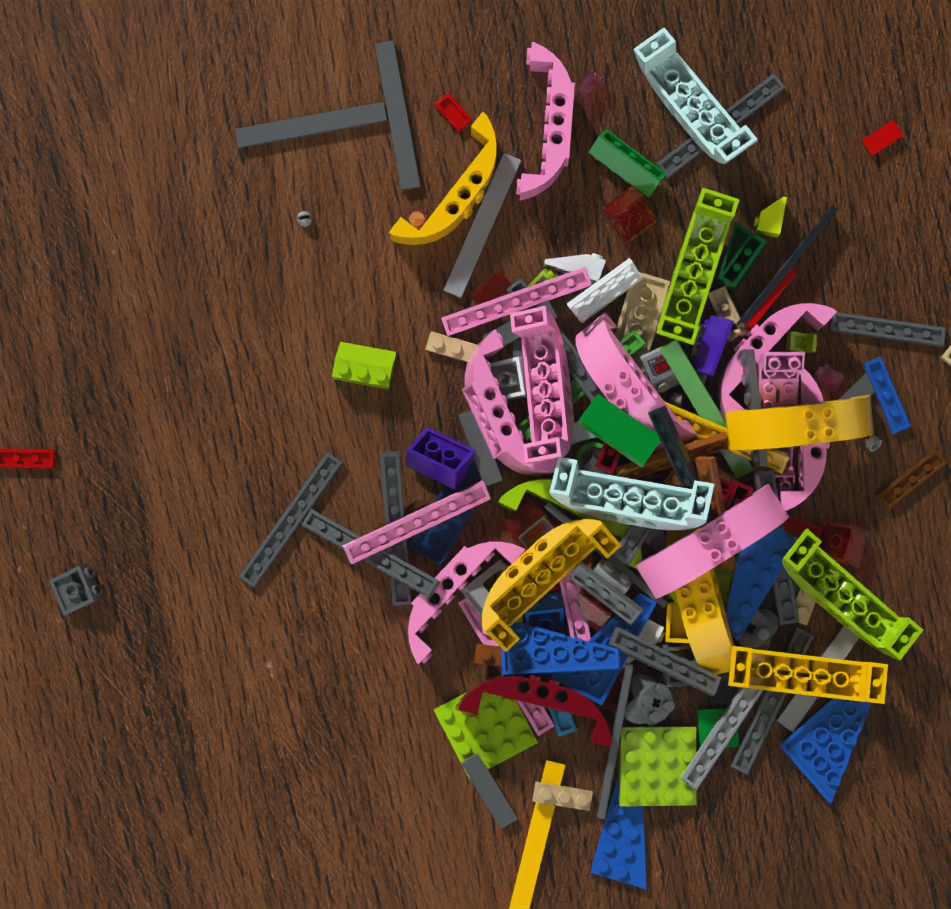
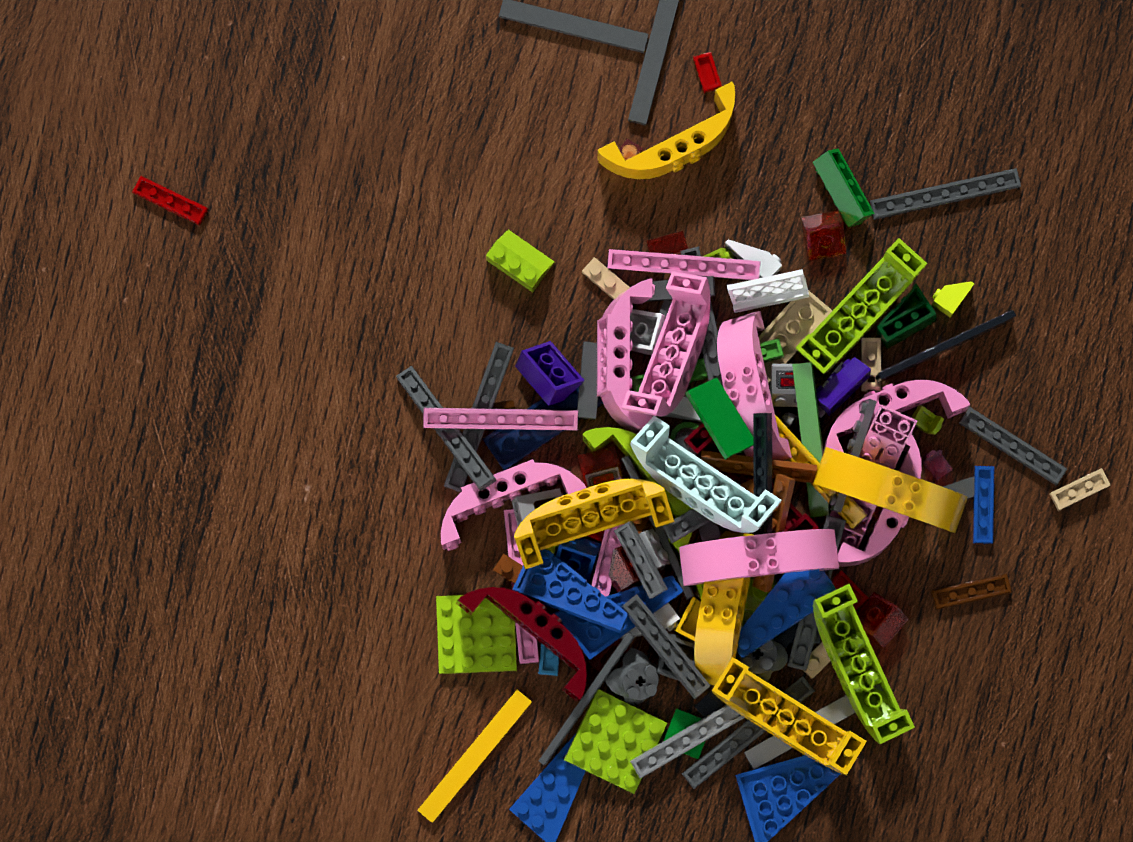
camera: 25 degrees right, 5 degrees down
dark grey plate [49,564,102,615] -> none
dark grey tile [239,452,343,588] -> none
light grey hinge [297,211,312,227] -> none
light grey tile [444,153,521,298] -> none
dark grey tile [461,753,518,829] -> none
bright pink slope [516,42,575,200] -> none
tan plate [532,782,593,811] -> none
clear pink bracket [576,72,606,98] -> none
light aqua slope [633,28,758,164] -> none
red tile [743,267,798,333] -> none
red tile [861,120,903,157] -> none
light grey hinge [865,435,882,452] -> none

